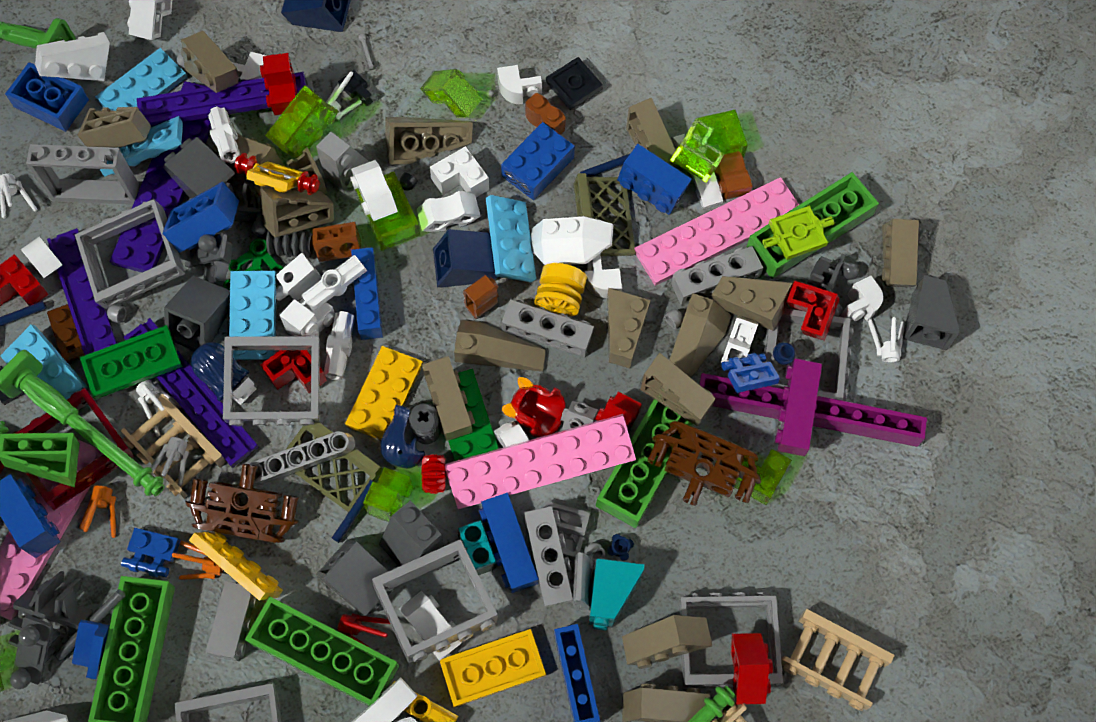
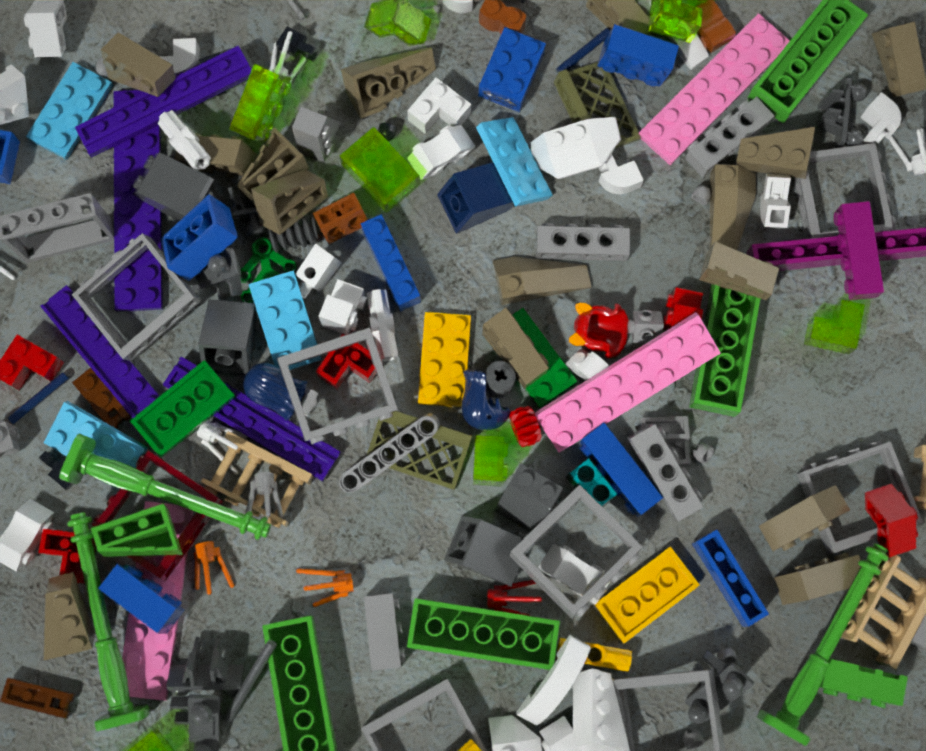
camera: 20 degrees left, 10 degrees up
white brick [21,237,62,278] -> none
blue panel [72,620,110,679] -> none
dark tan wedge [77,107,151,148] -> none
medium azure plate [100,116,183,177] -> none
light grey hinge [107,305,127,323] -> none
blue plate [121,528,181,577] -> none
reddish brown piece [185,464,299,543] -> none
yellow plate [189,532,283,601] -> none
plate [234,153,320,195] -> none
red brick [260,53,300,116] -> none
white piece [301,255,367,311] -> none
dark blue bar [332,480,378,543] -> none
white brick [350,160,398,221] -> none
dark orange brick [463,275,499,319] -> none
yellow wheel [534,263,587,317] -> none
light grey slope [573,552,592,611] -> none
teal slope [588,559,645,630] -> none
dark tan wedge [607,288,651,369] -> none
dark blue plate [607,534,634,561] -> none
reddish brown piece [647,421,761,506] -> none
blue plate [721,353,780,393] -> none
lime plate [762,206,834,260] -> none
dark blue plate [773,343,795,365] -> none
red brick [787,281,840,341] -> none

